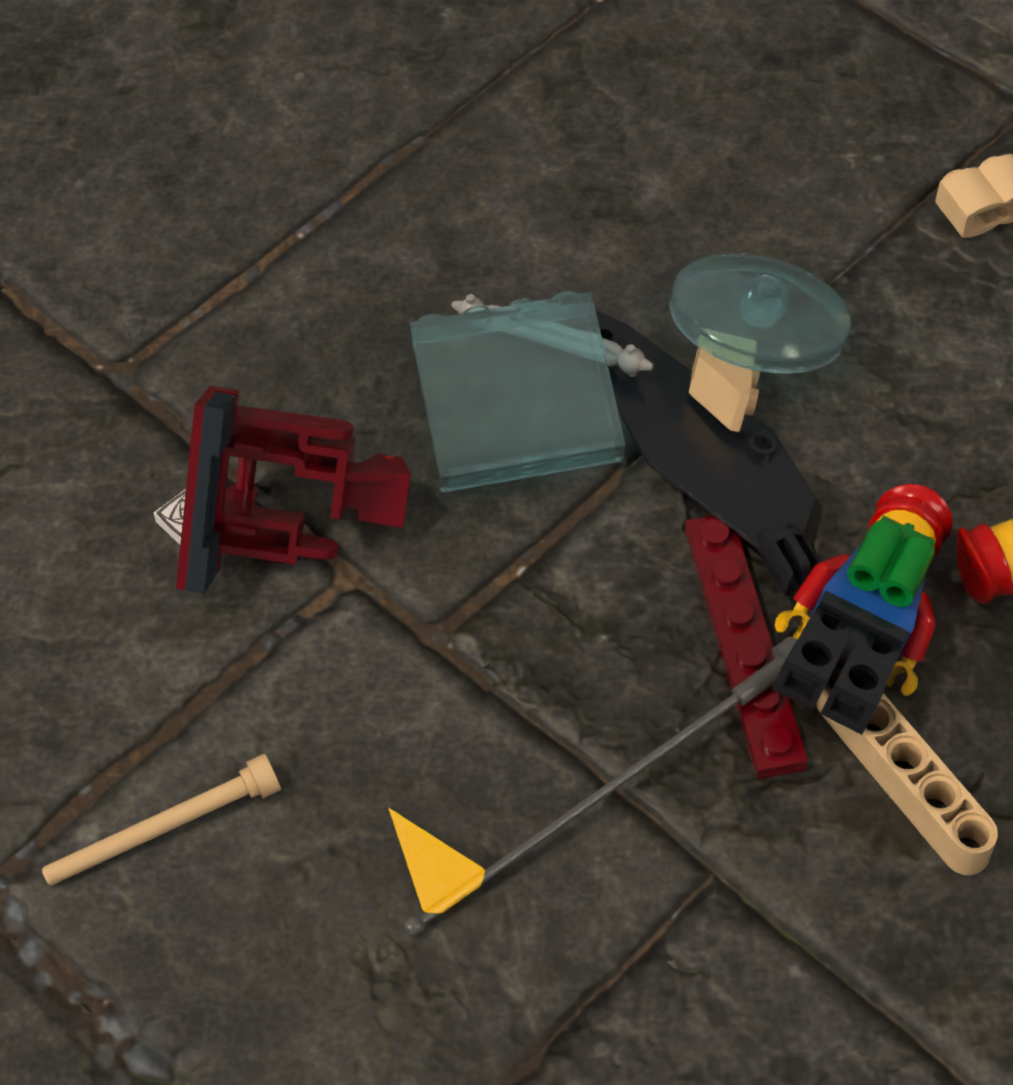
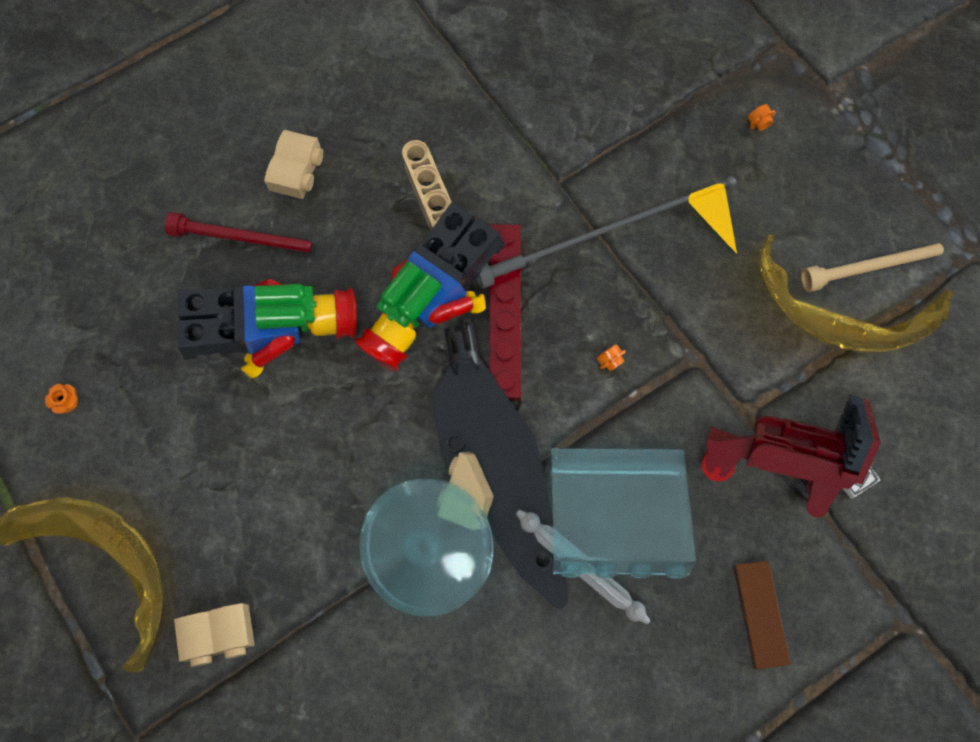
camera: 170 degrees left, 15 degrees up
none -> orange plate [596,344,626,372]
none -> reddish brown tile [733,561,791,670]
none -> orange plate [747,104,776,131]
none -> clear yellow windscreen [759,234,953,352]

